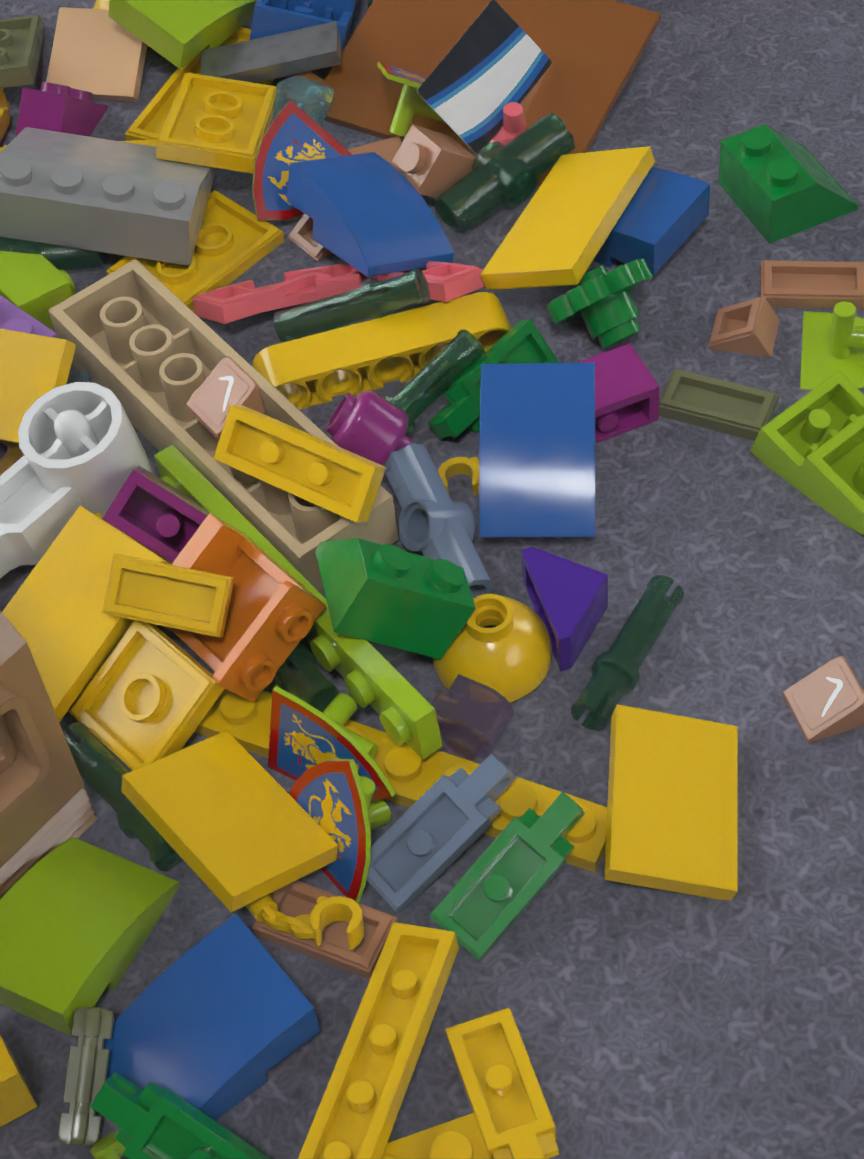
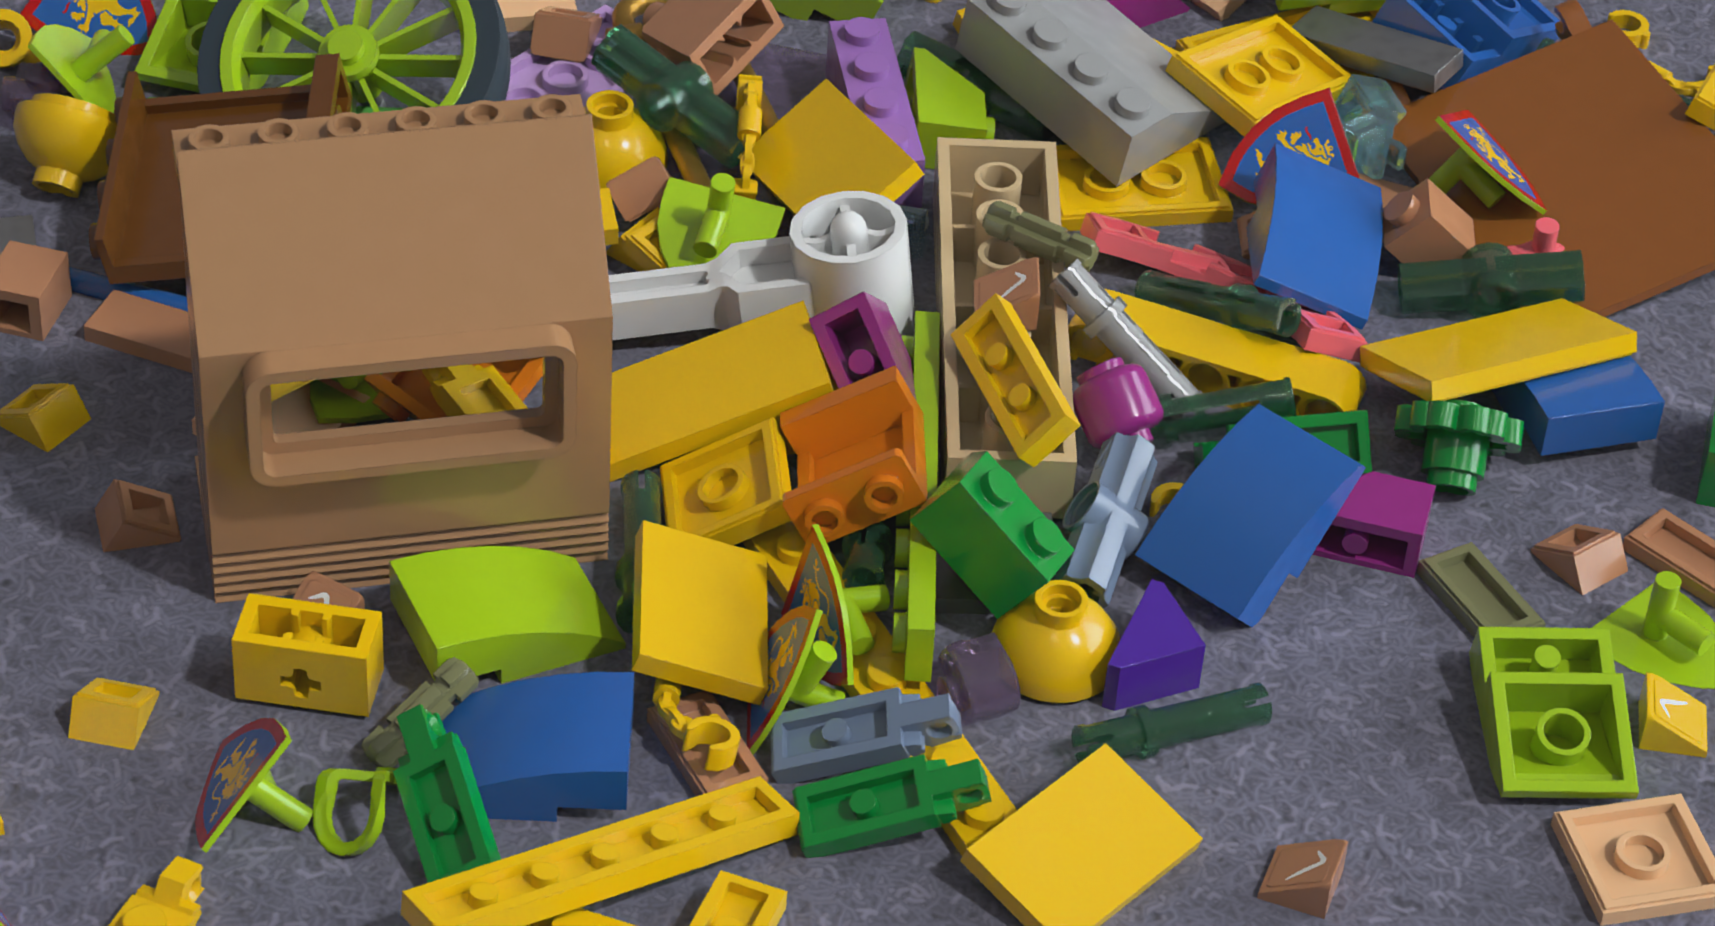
camera: 30 degrees right, 10 degrees down
yellow tile [102,554,235,637] -> none
sticker [417,0,552,155] -> none
none -> olive axle [982,201,1099,272]
none -> light grey pin [1048,258,1204,422]
none -> clear light blue tile [1342,108,1407,180]

